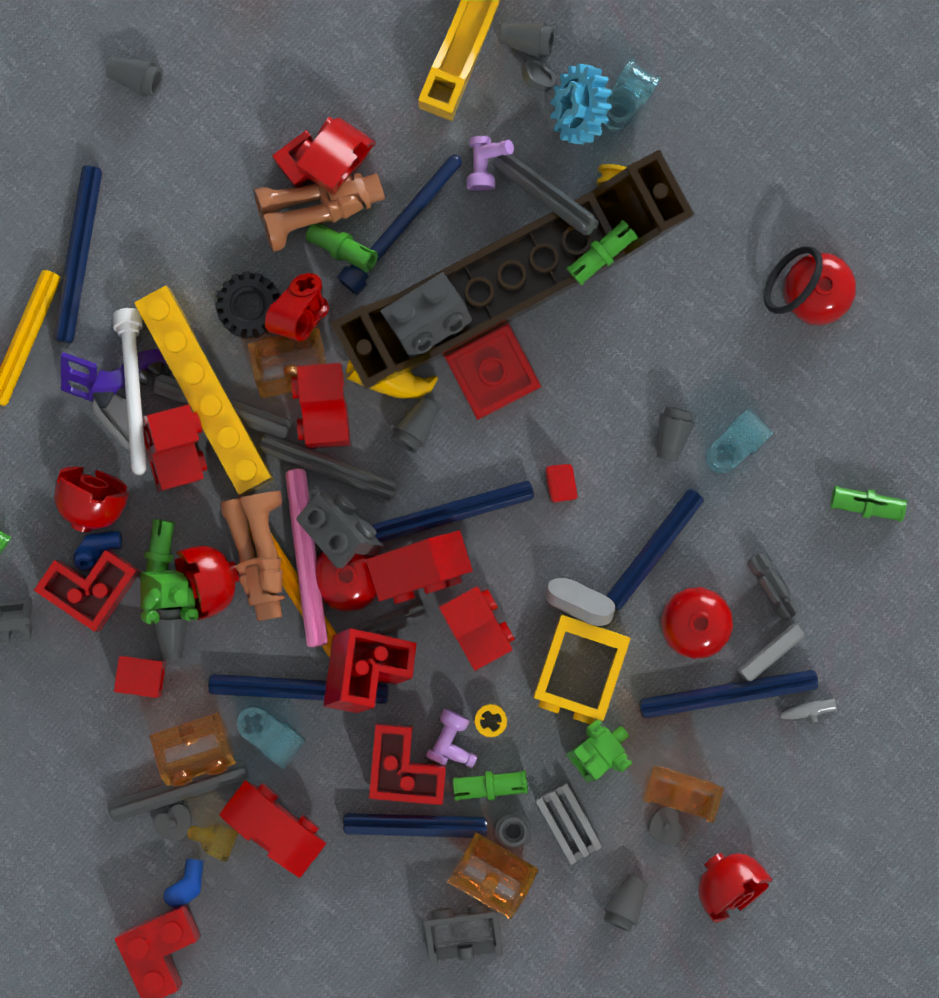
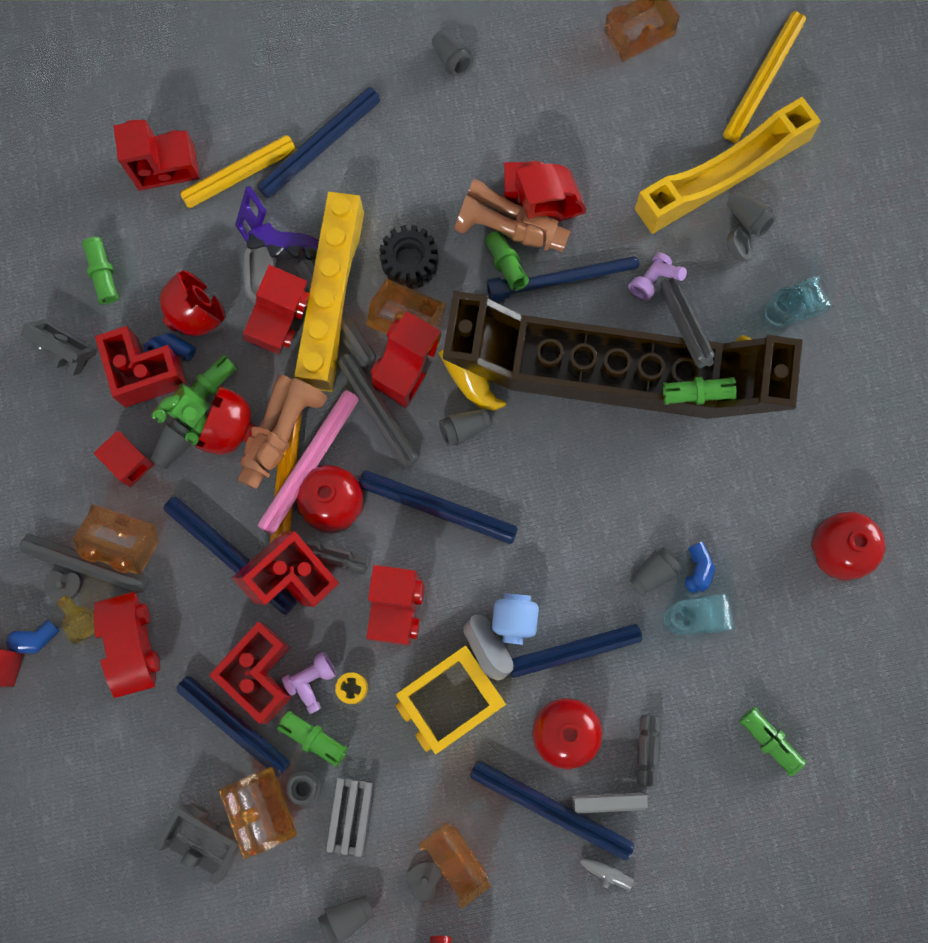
camera: 45 degrees right, 10 degrees down
white piece [112,308,146,475] -> none
clear light blue piece [237,706,307,769] -> none
red piece [265,273,329,342] -> none
dark grey bracket [297,492,384,568] -> none
red brick [366,530,473,604] -> none
dark grey bracket [381,272,472,359] -> none
red tile [444,323,542,421] -> none
red slope [545,464,578,504] -> none
medium azure gear [550,64,612,145] -> none
bright green piece [565,720,632,783] -> none
black tyre [763,246,823,314] -> none
none -> light blue head [492,593,539,645]
none -> blue arm [685,542,715,593]

